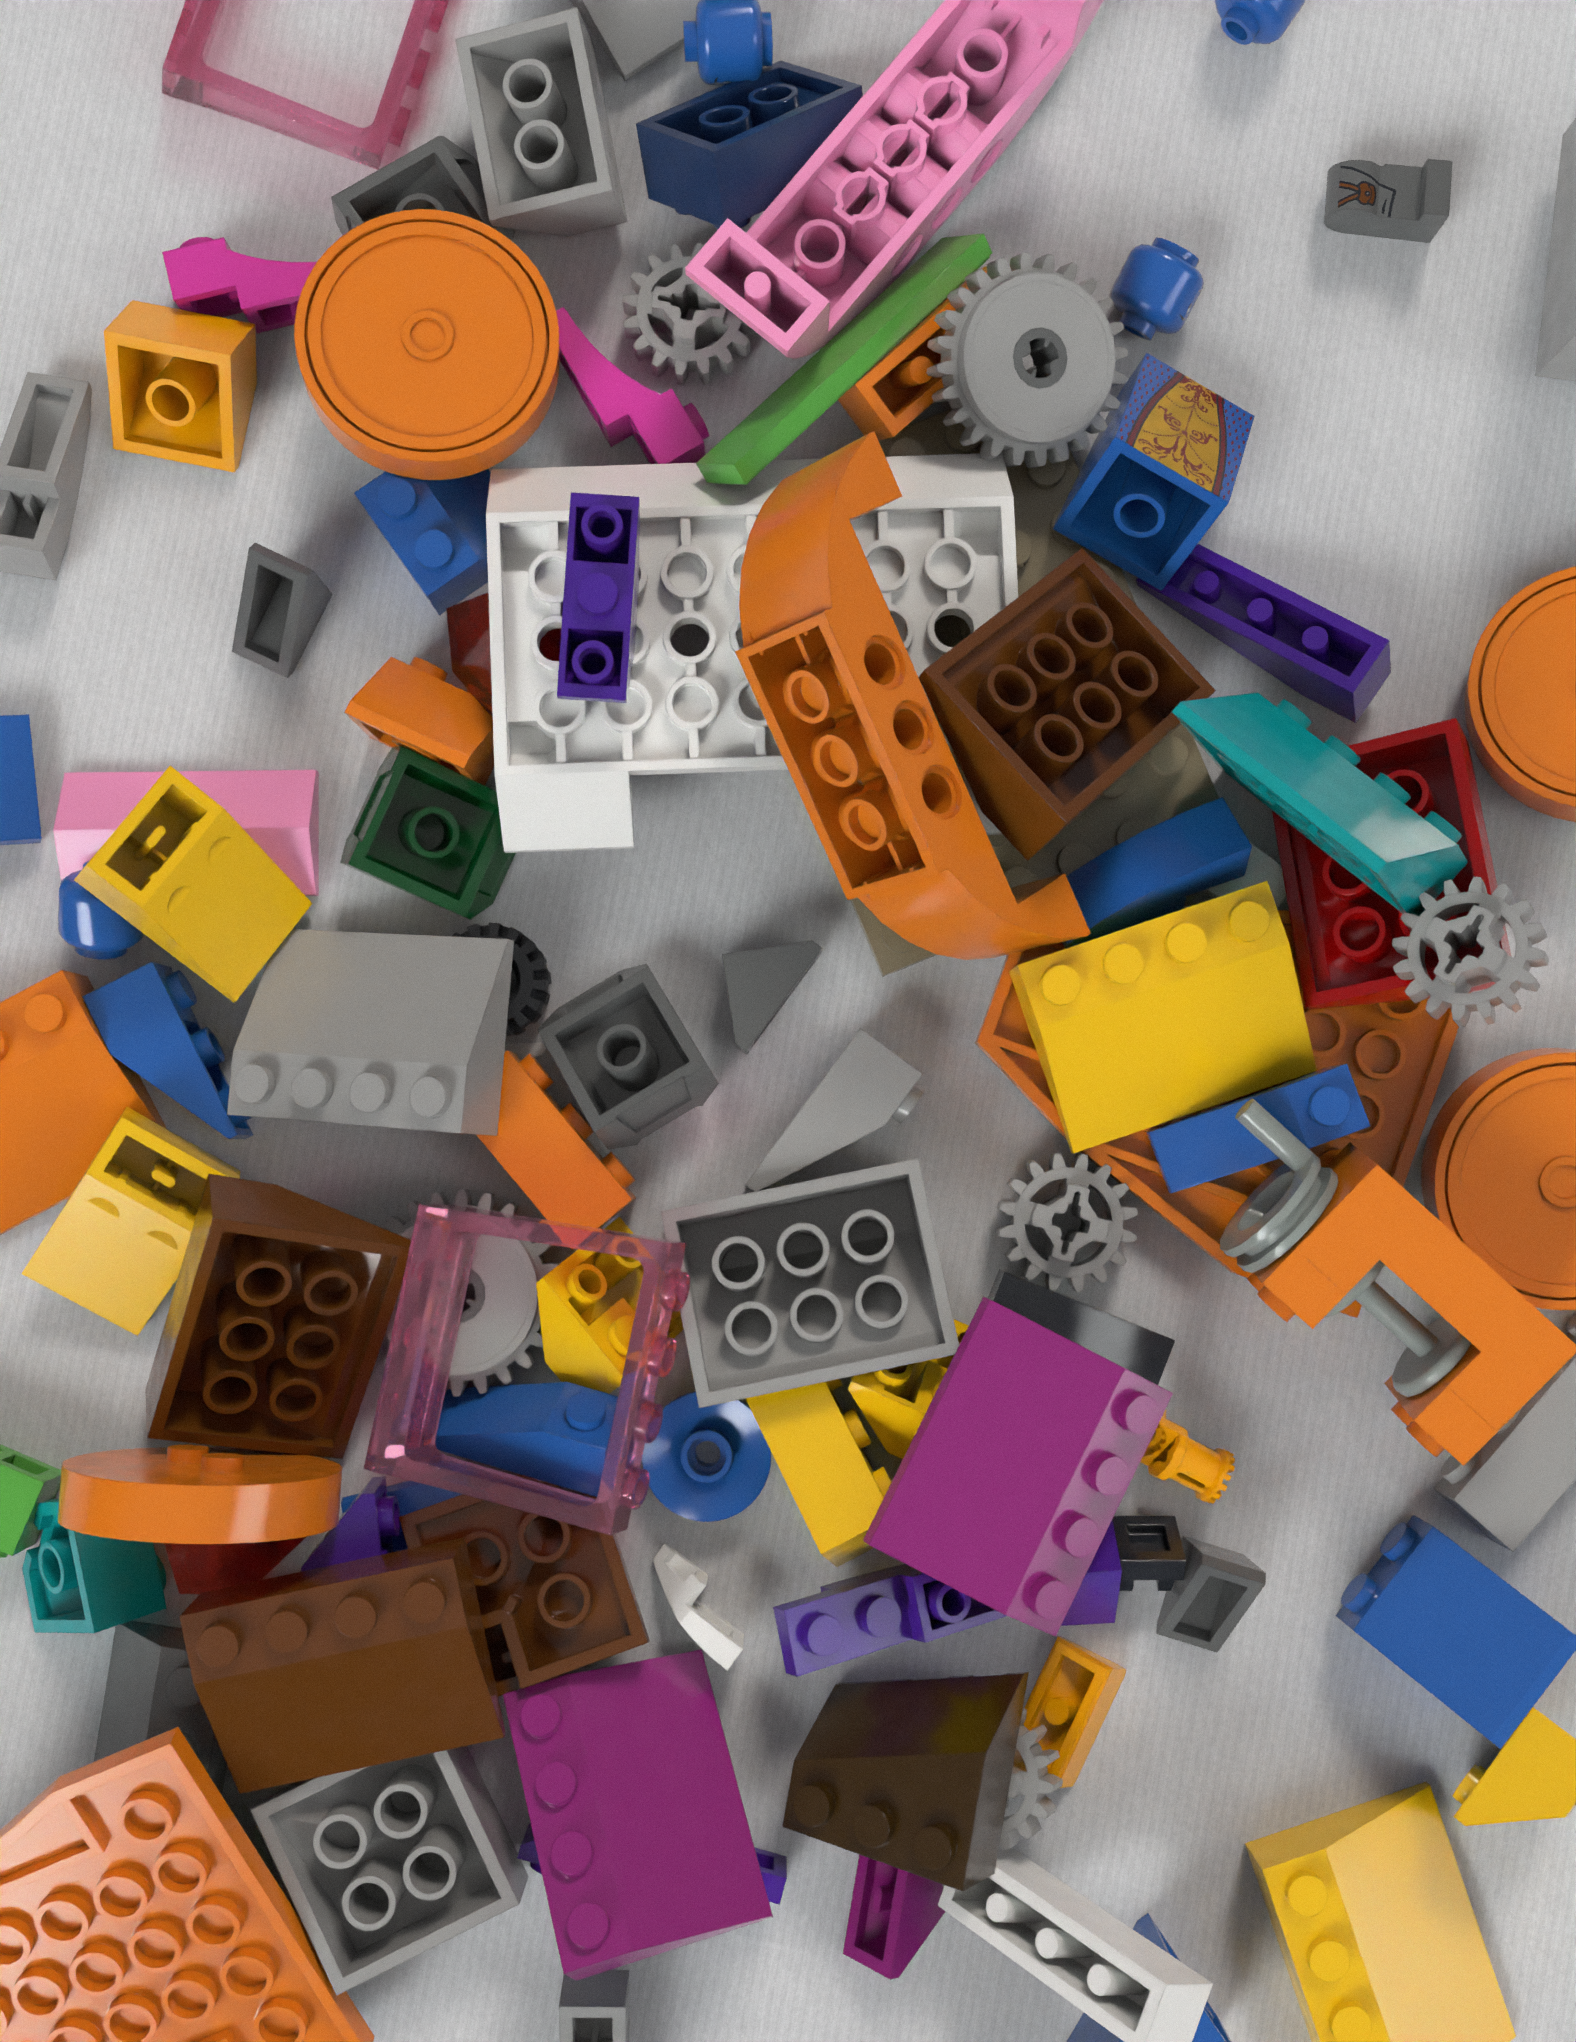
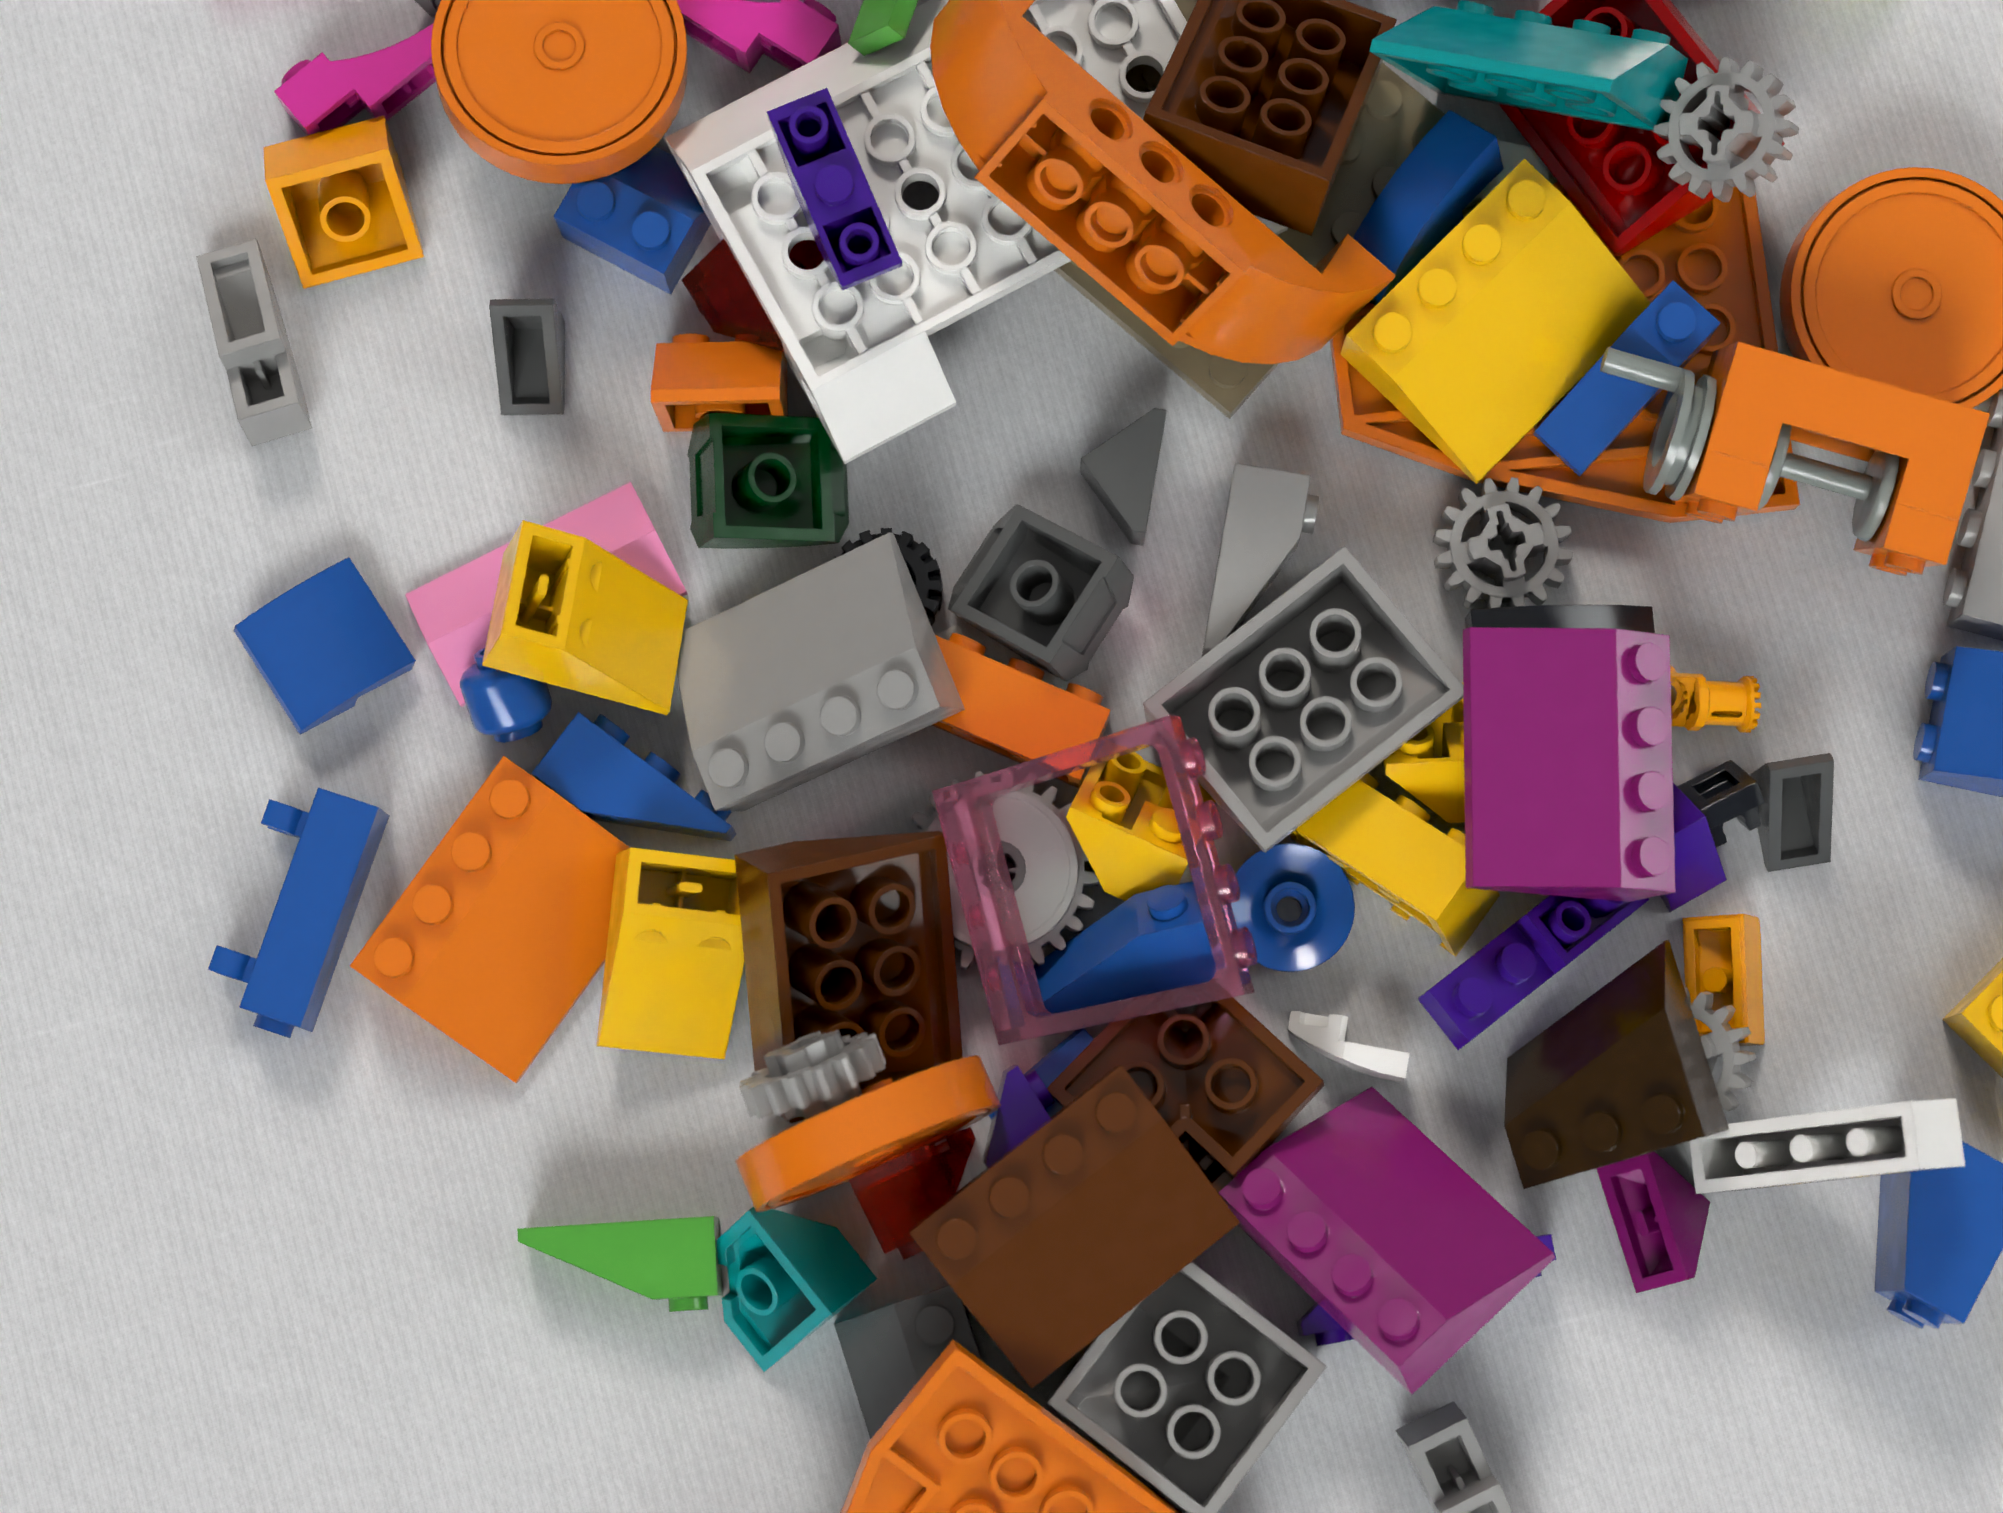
camera: 20 degrees left, 5 degrees down
none -> light grey gear [739,1030,886,1120]

